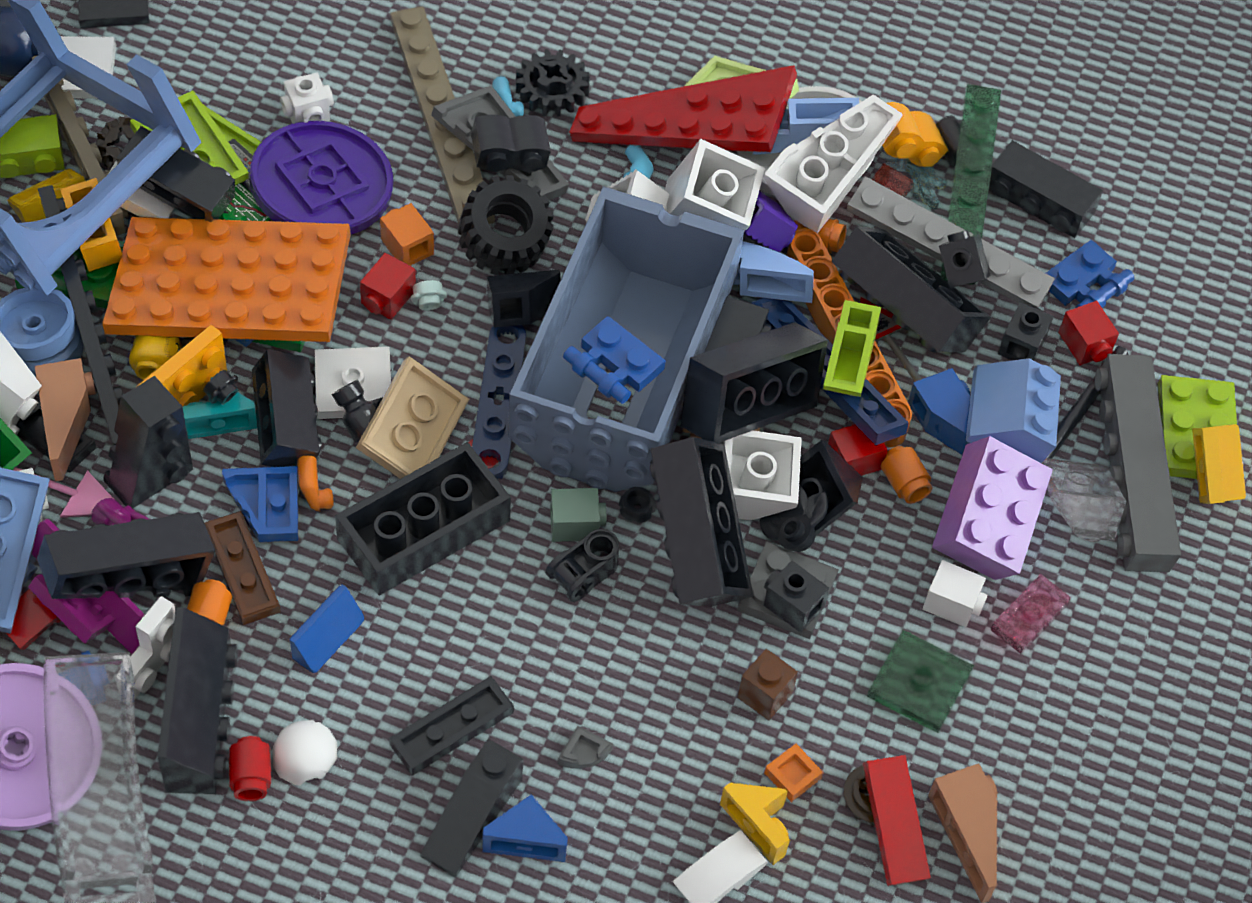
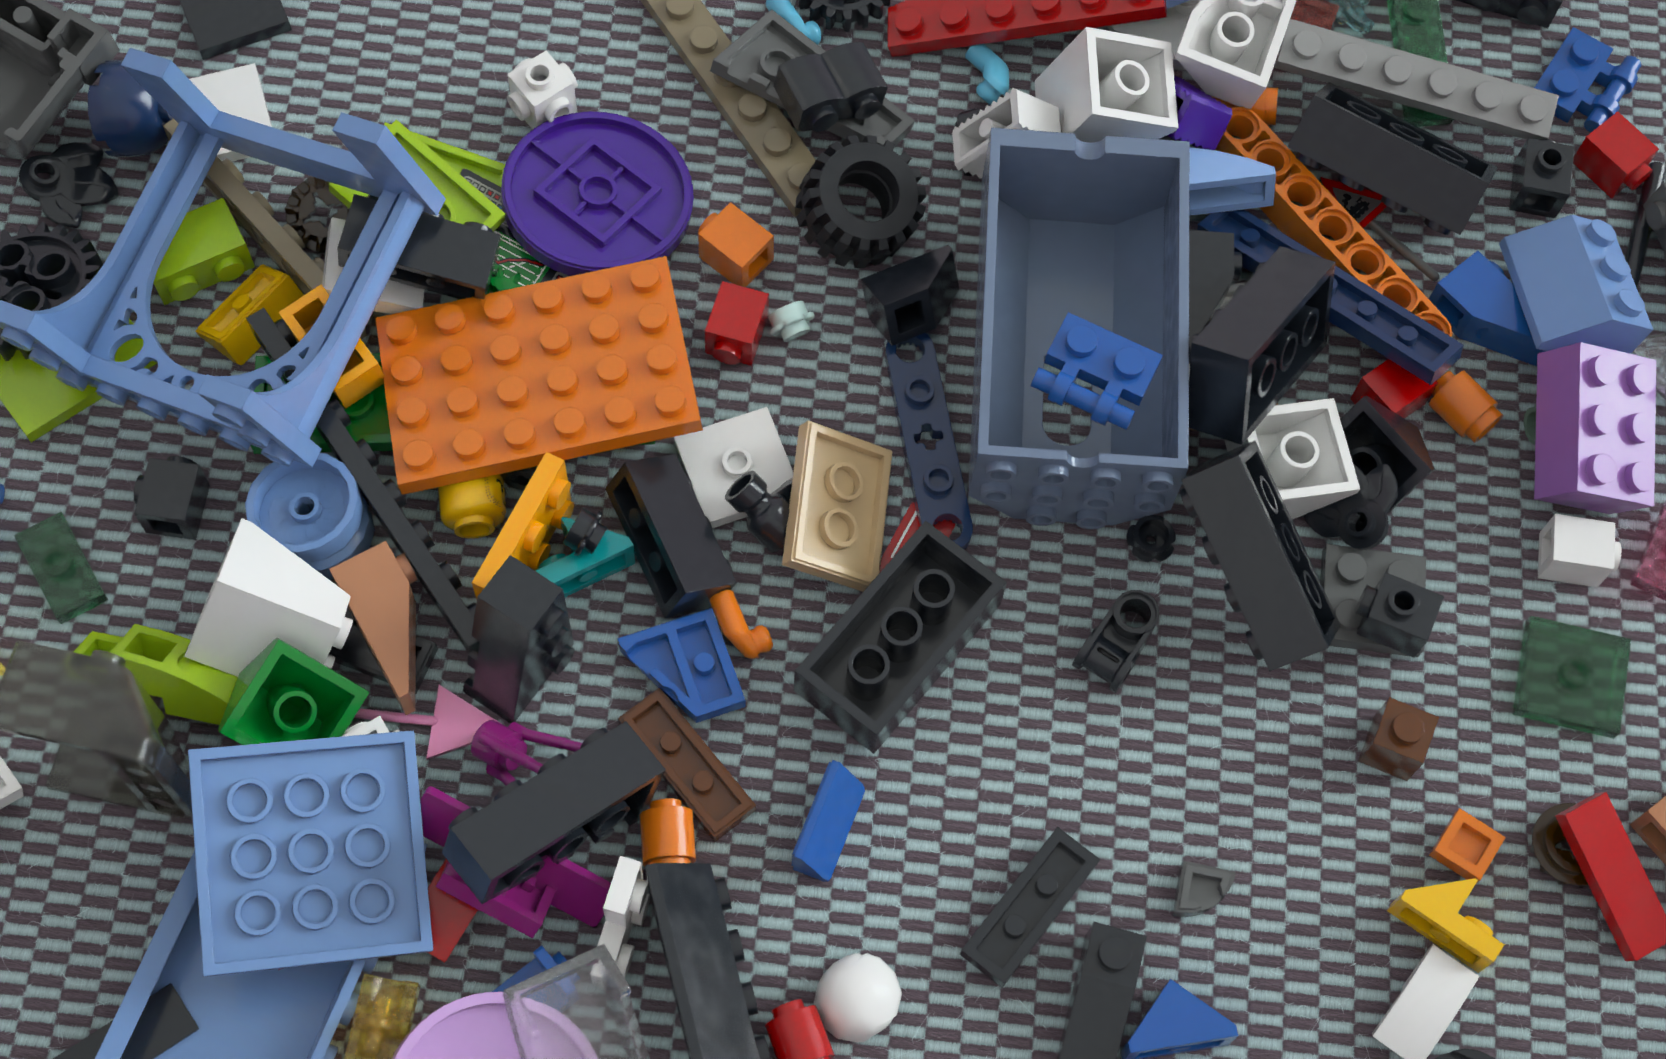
camera: 15 degrees left, 10 degrees up
sand green brick [550,488,607,542] -> none
lime slope [823,300,881,397] -> none
black brick [939,230,990,288] -> none

